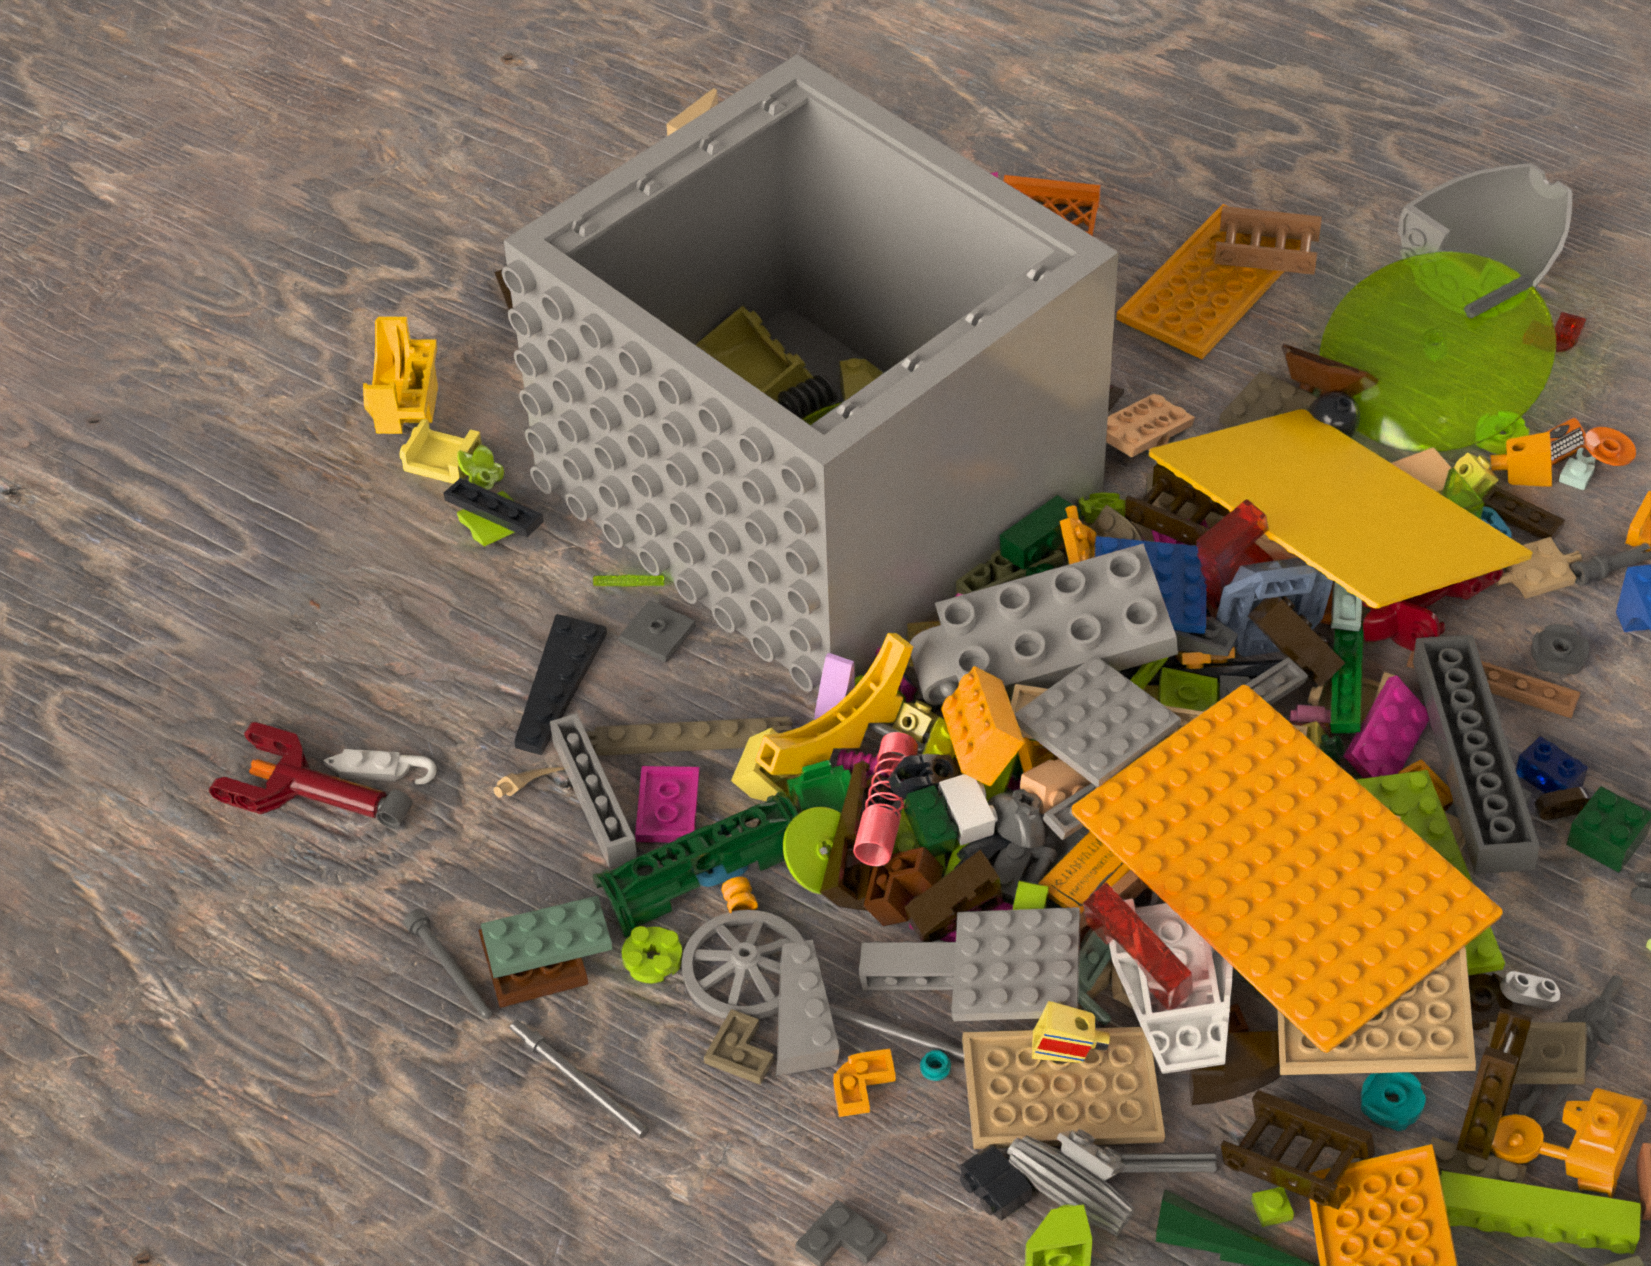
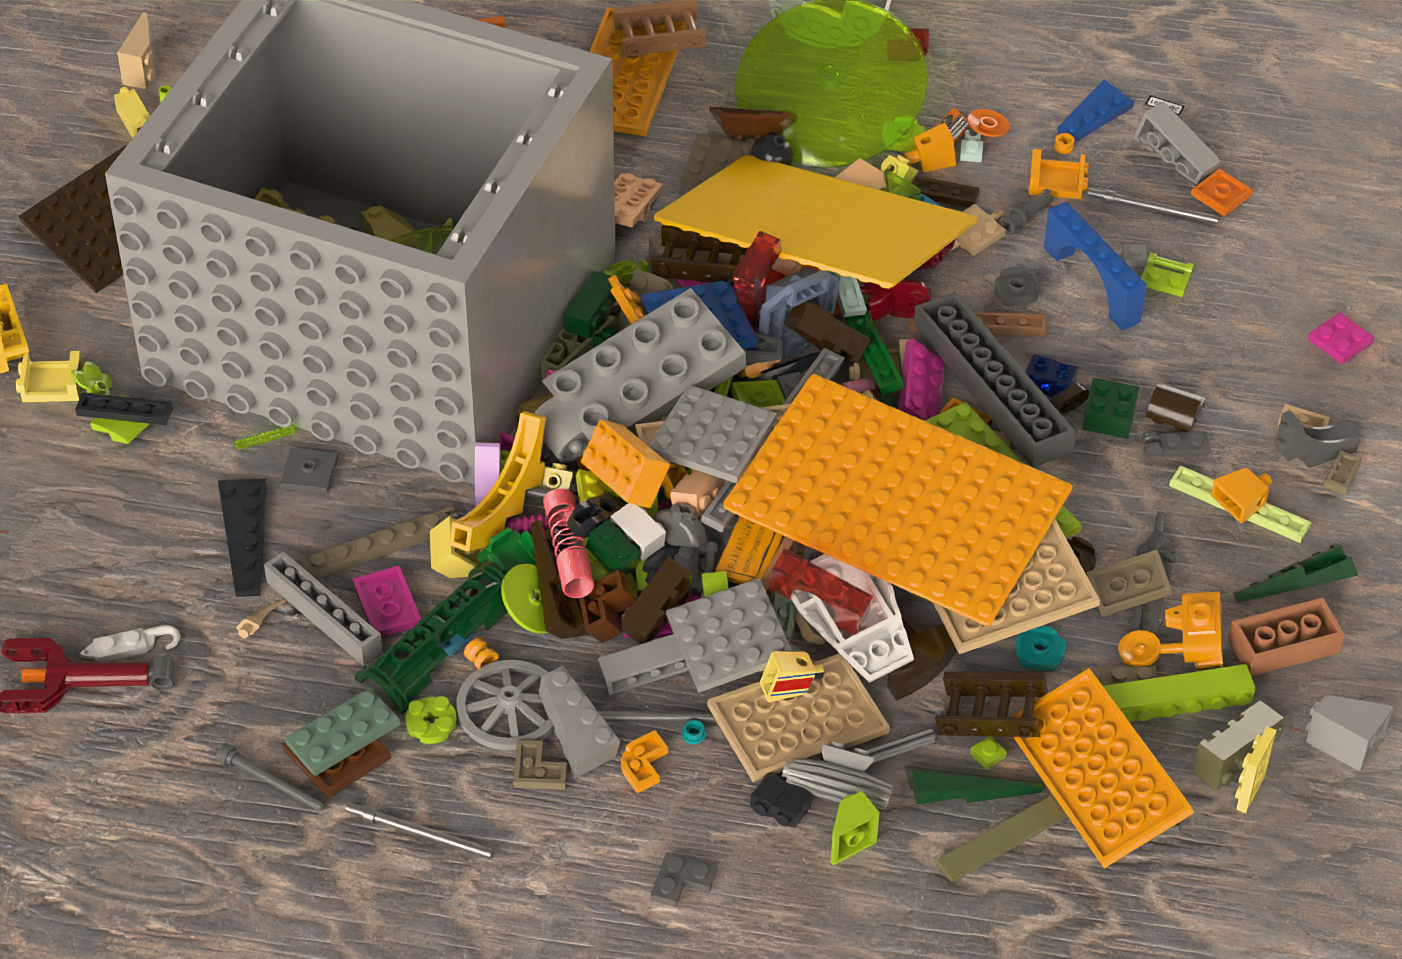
camera: 25 degrees left, 0 degrees up
dark brown fence [1456,1008,1533,1160] -> none
dark grey axle [1464,274,1533,318] -> none
light grey plate [1500,971,1560,1009] -> none

